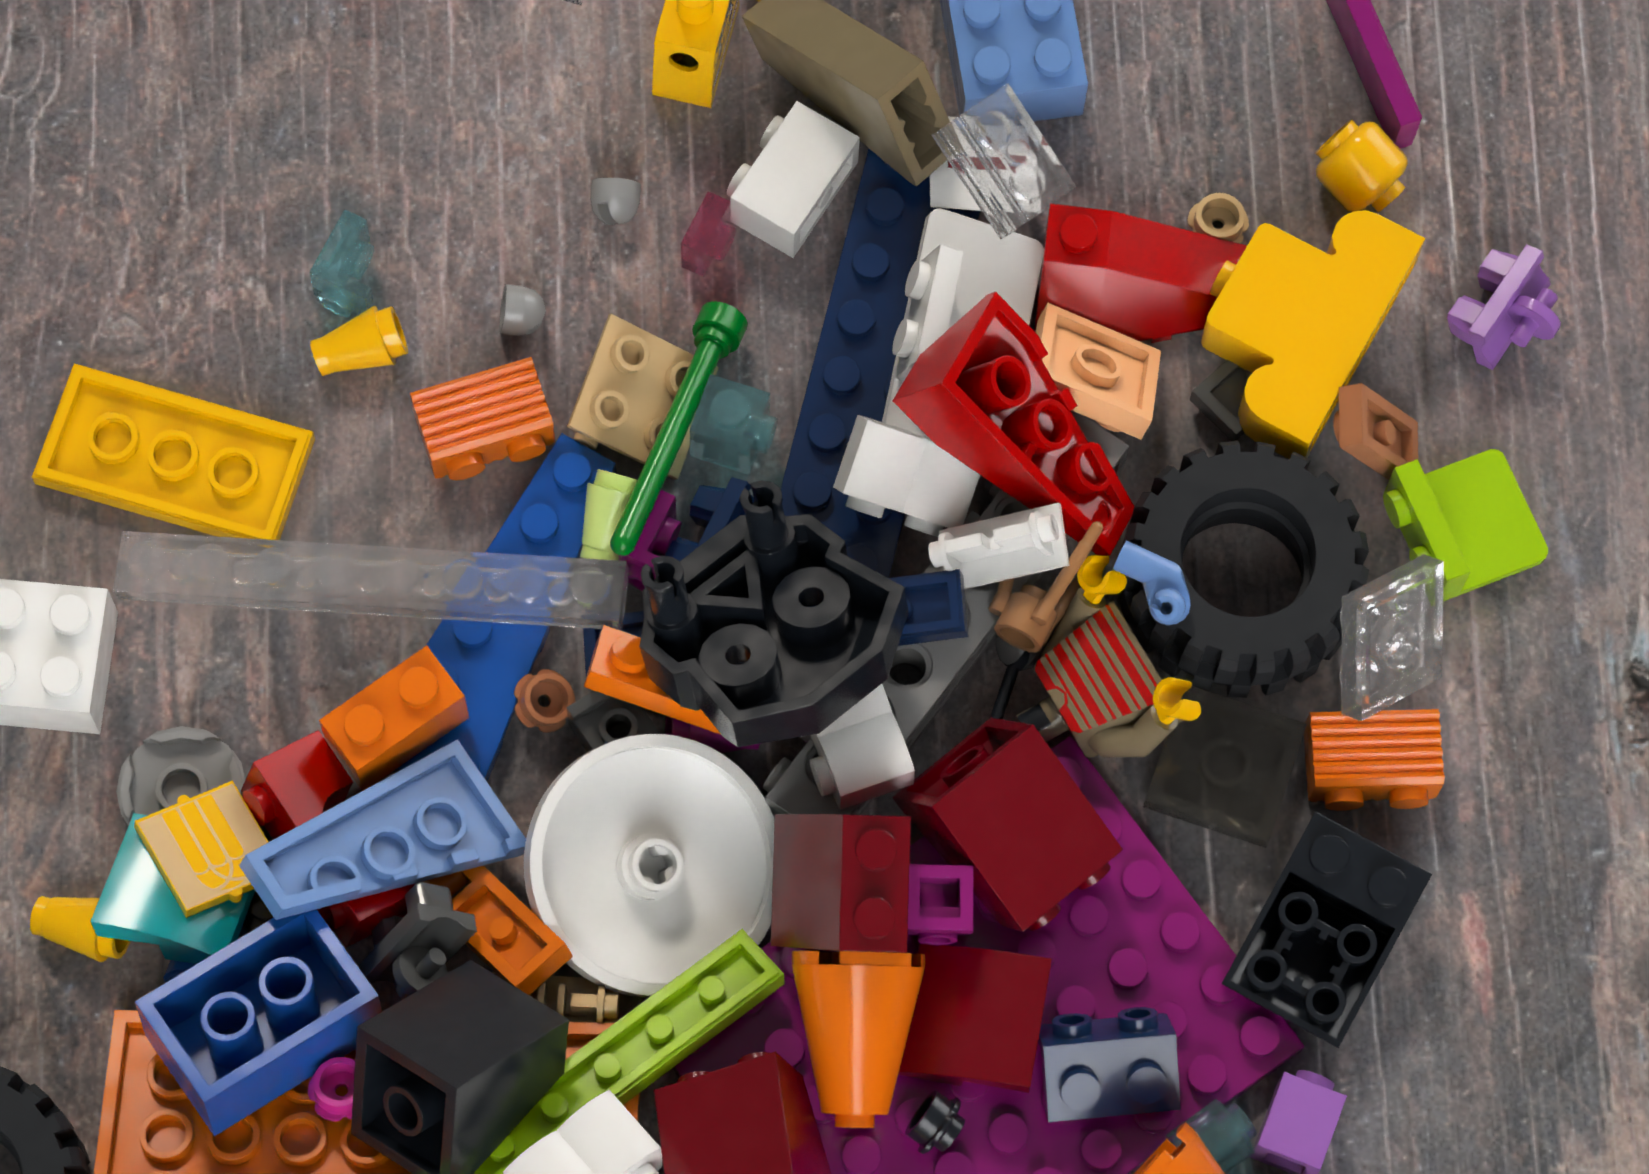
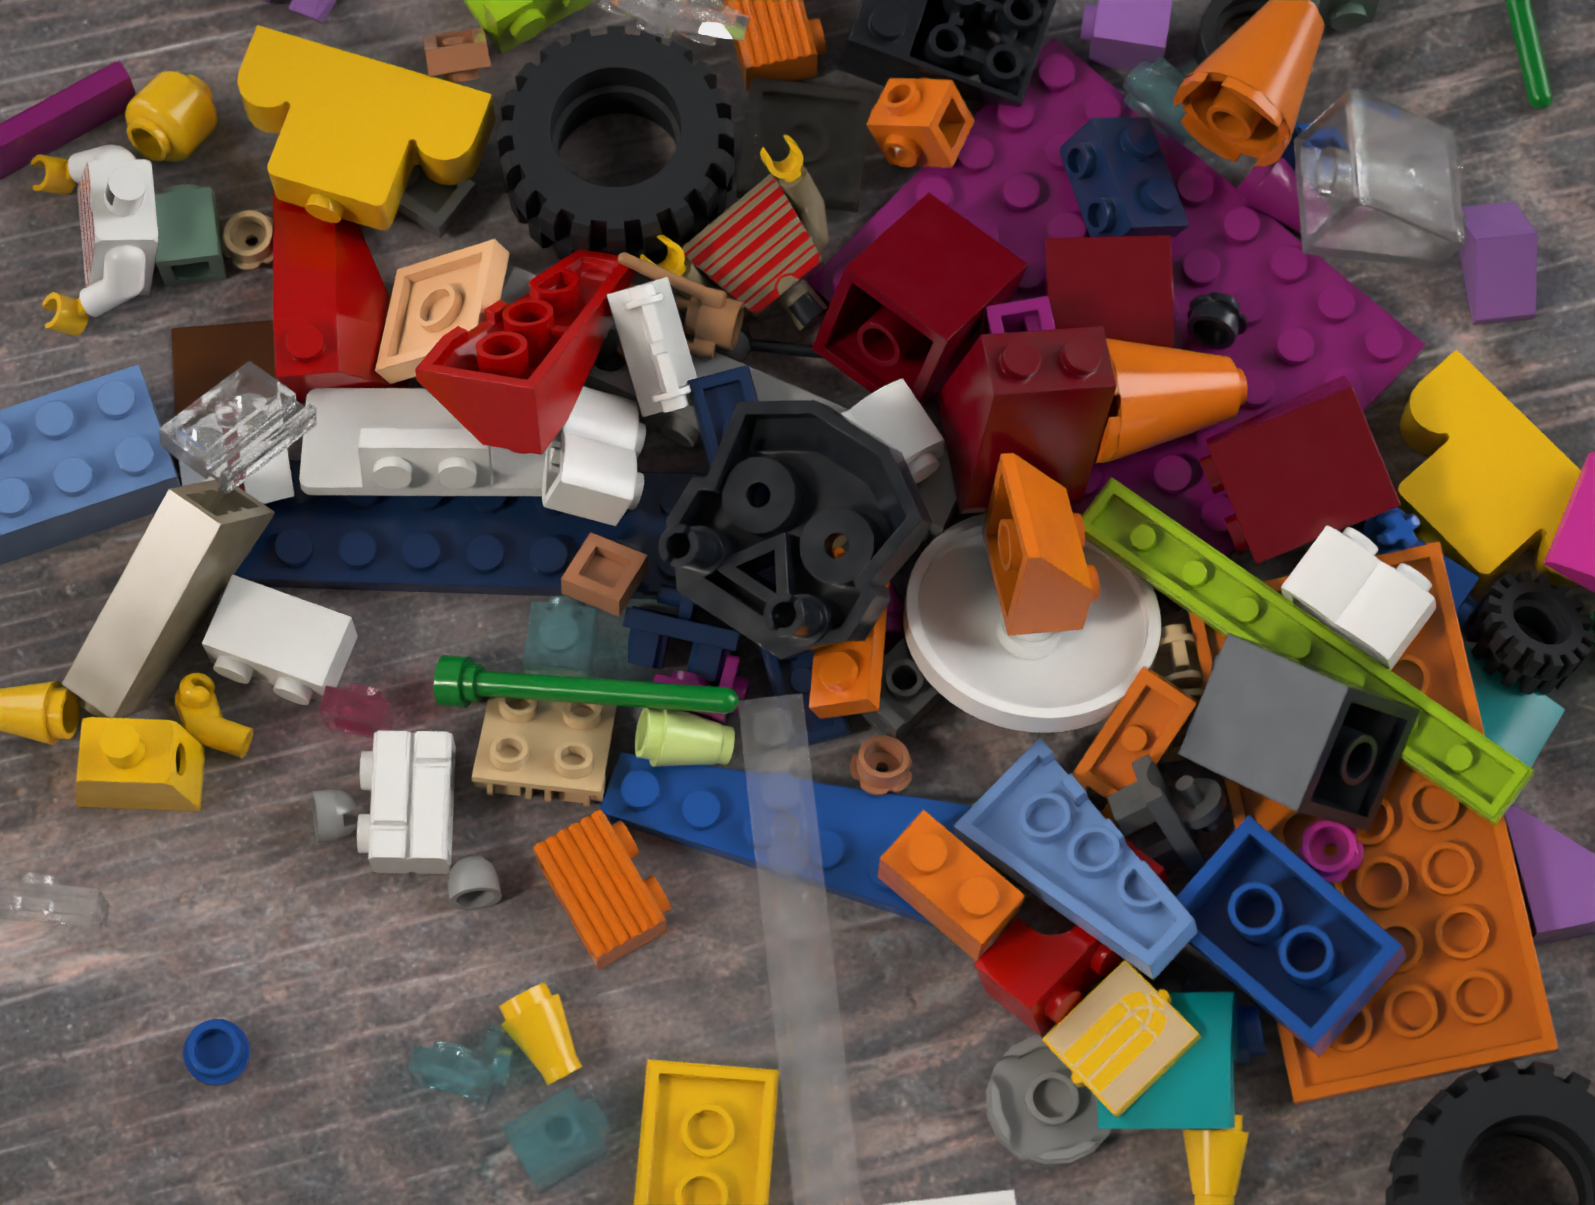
camera: 100 degrees left, 0 degrees up
medium blue arm [1113,540,1191,625] -> none
none -> white torso [31,145,158,336]
none -> sand green brick [155,184,227,287]
none -> reddish brown sticker [171,320,285,427]
none -> yellow arm [175,673,253,759]
none -> blue plate [183,1019,251,1086]
none -> white brick [357,731,456,874]
none -> clear light blue brick [502,1086,611,1195]
none -> nougat plate [561,532,648,617]
none -> orange brick [866,78,975,168]
none -> orange slope [982,453,1099,636]

